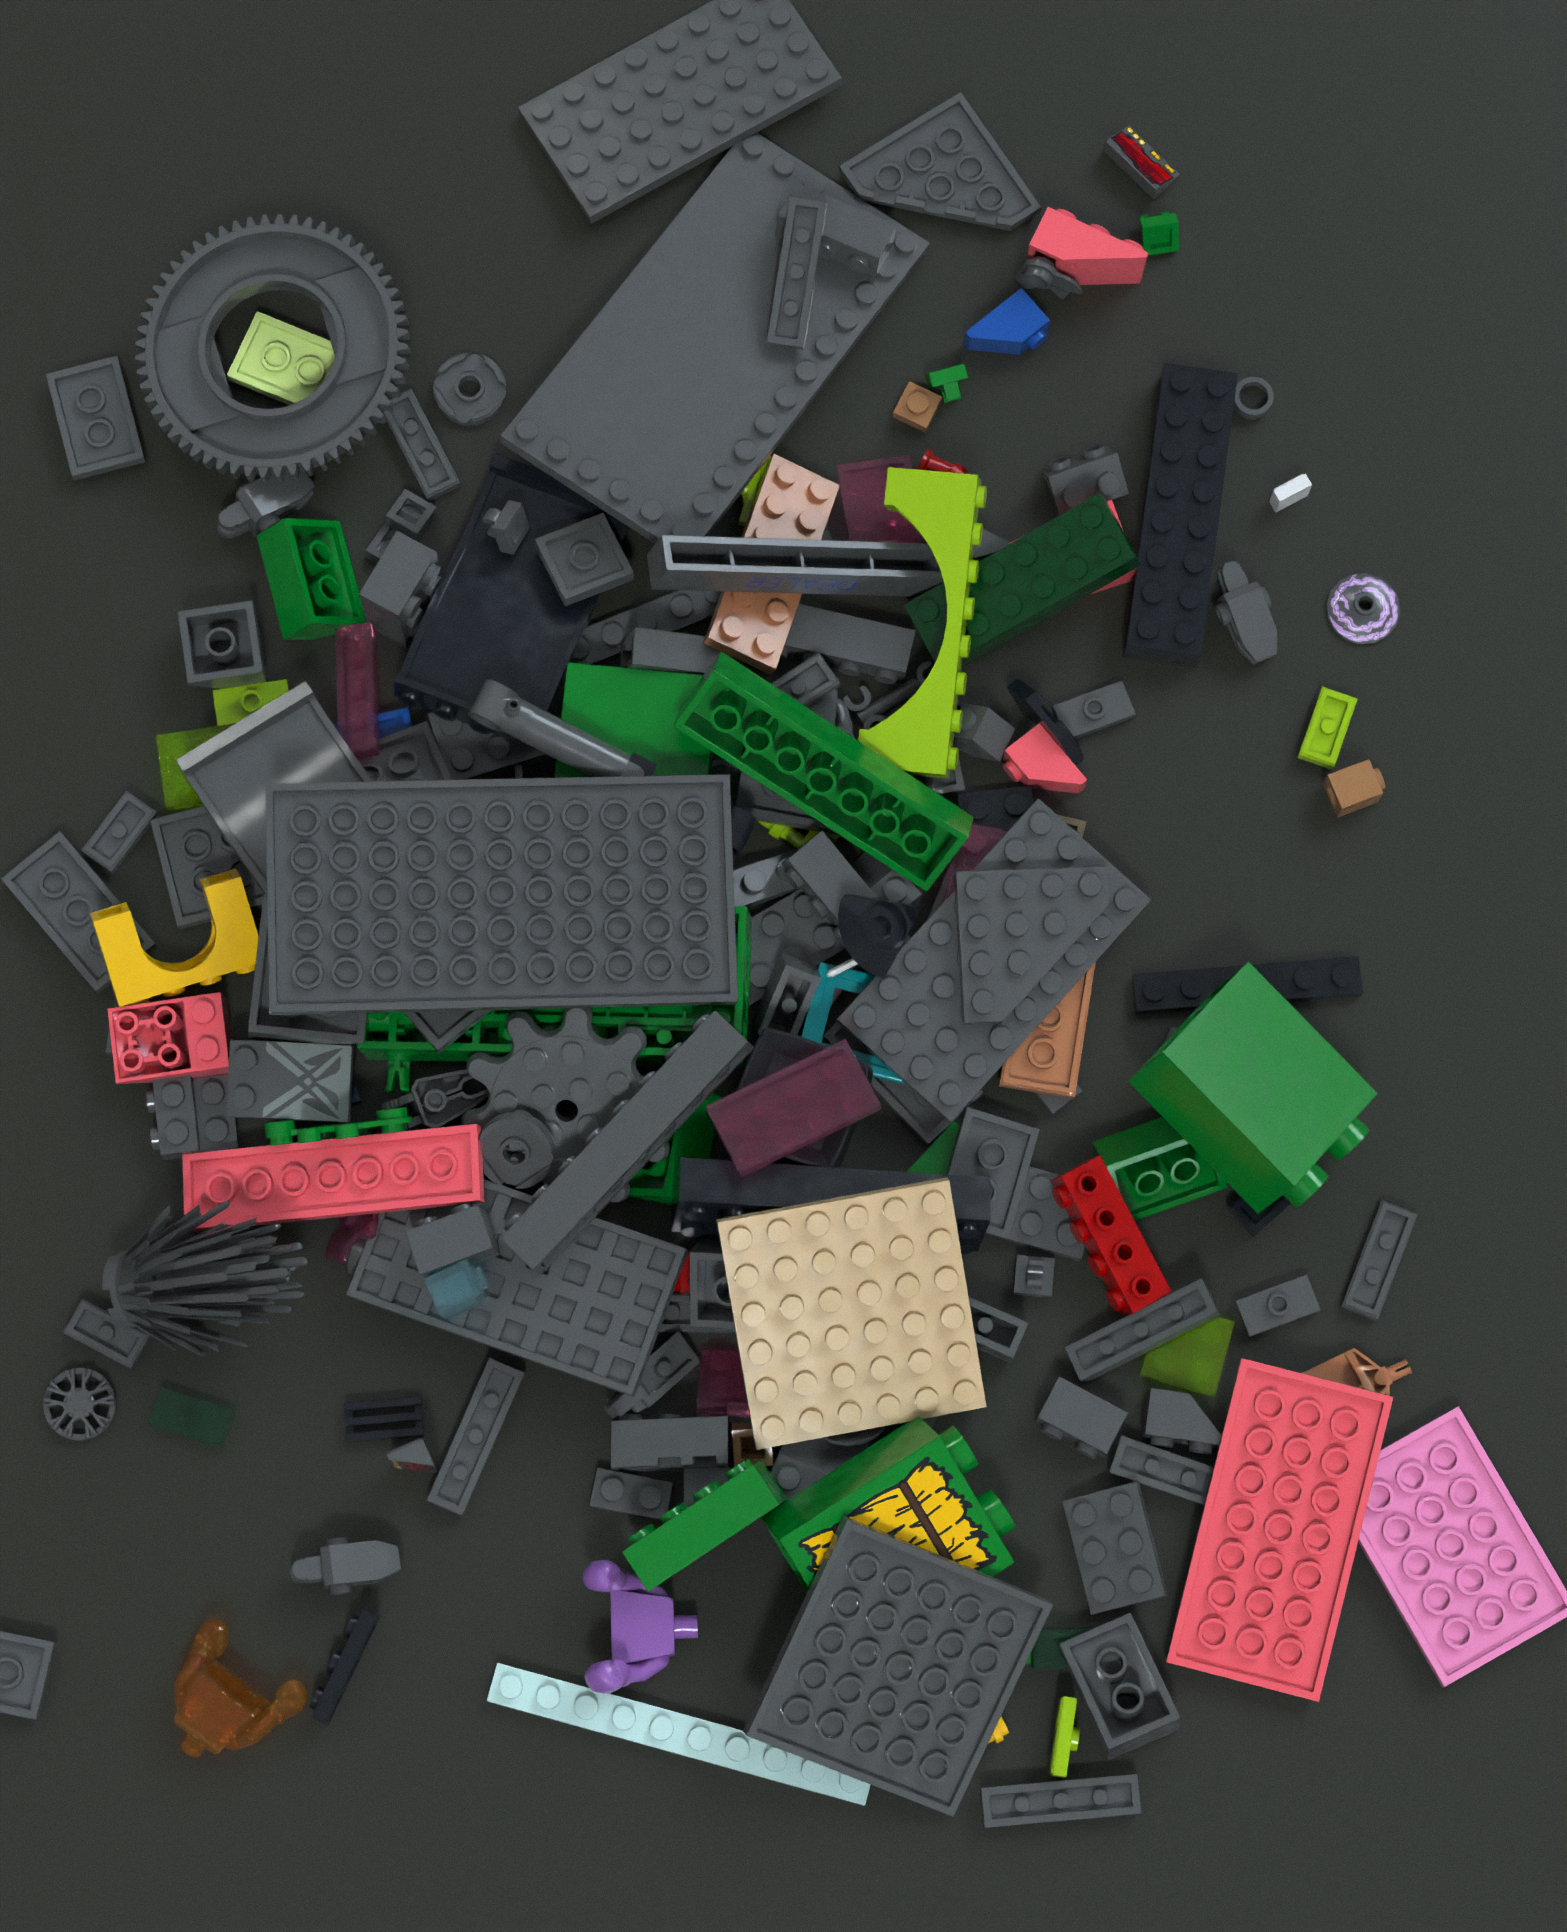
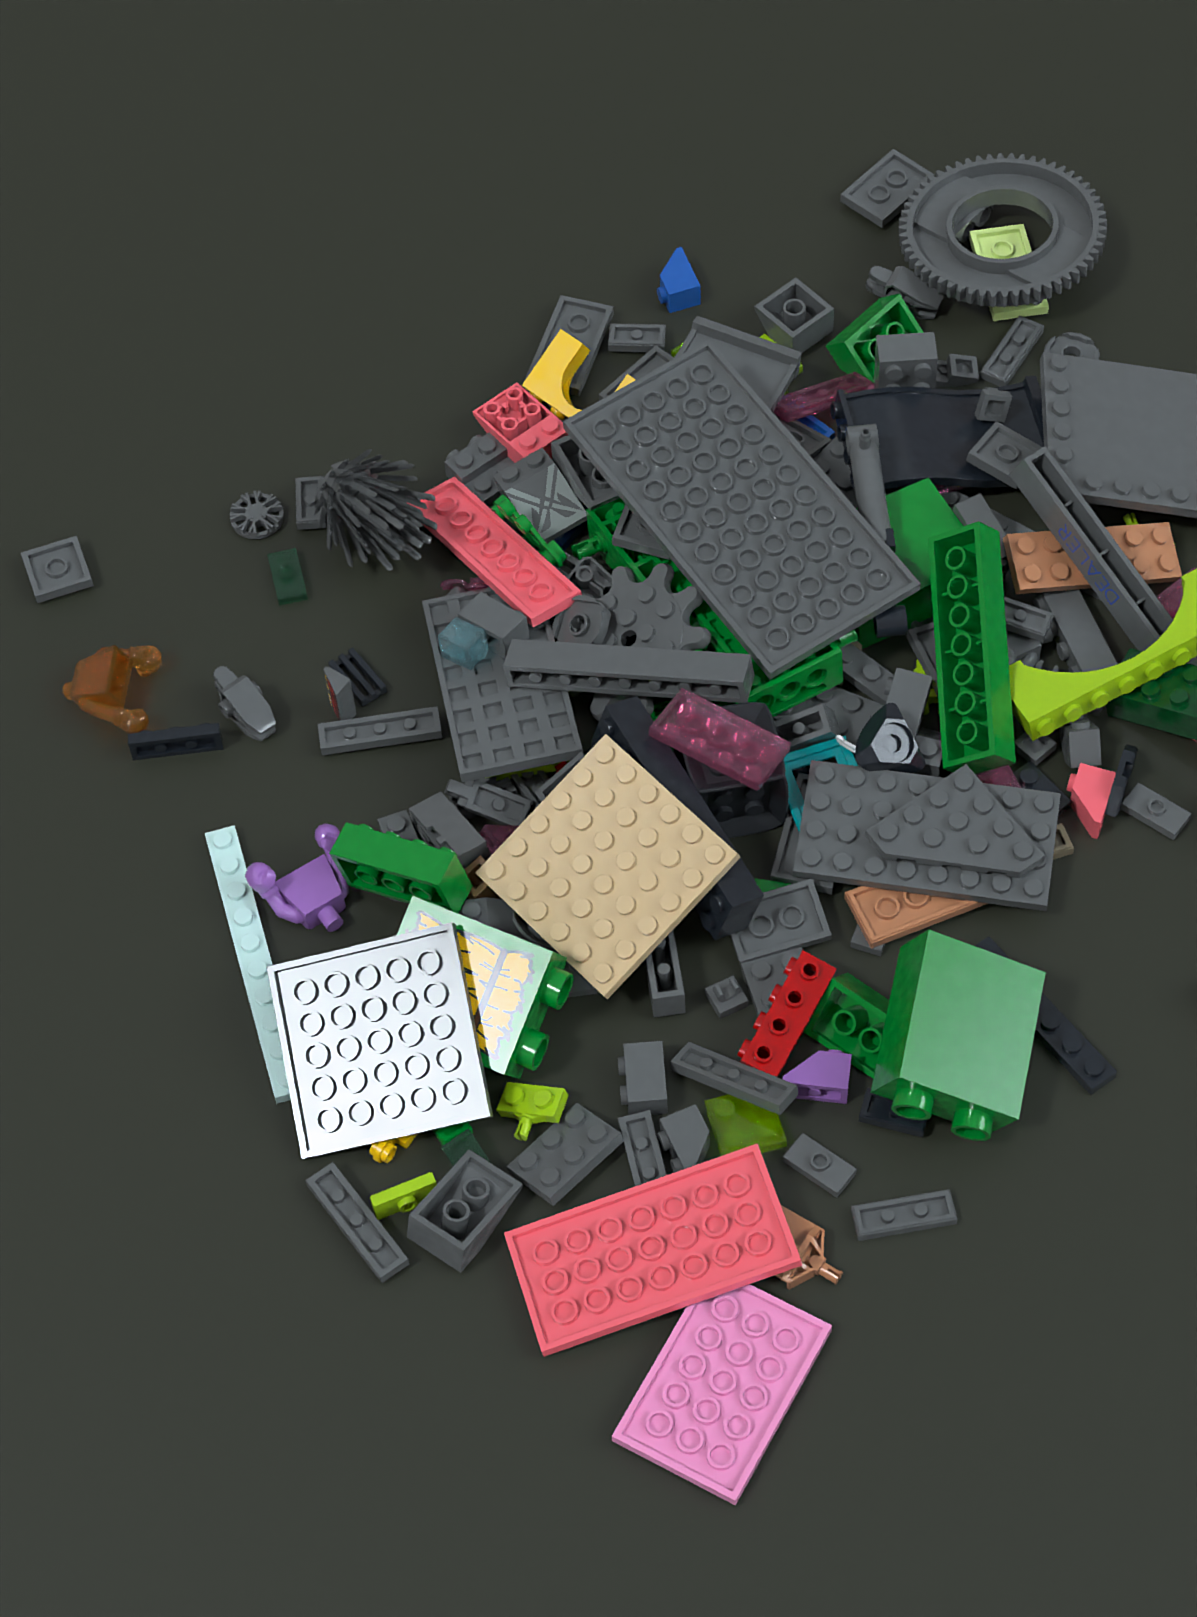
camera: 65 degrees right, 20 degrees down
none -> lime plate [496,1082,569,1141]
none -> blue slope [657,247,701,313]
none -> medium lavender slope [782,1050,852,1104]

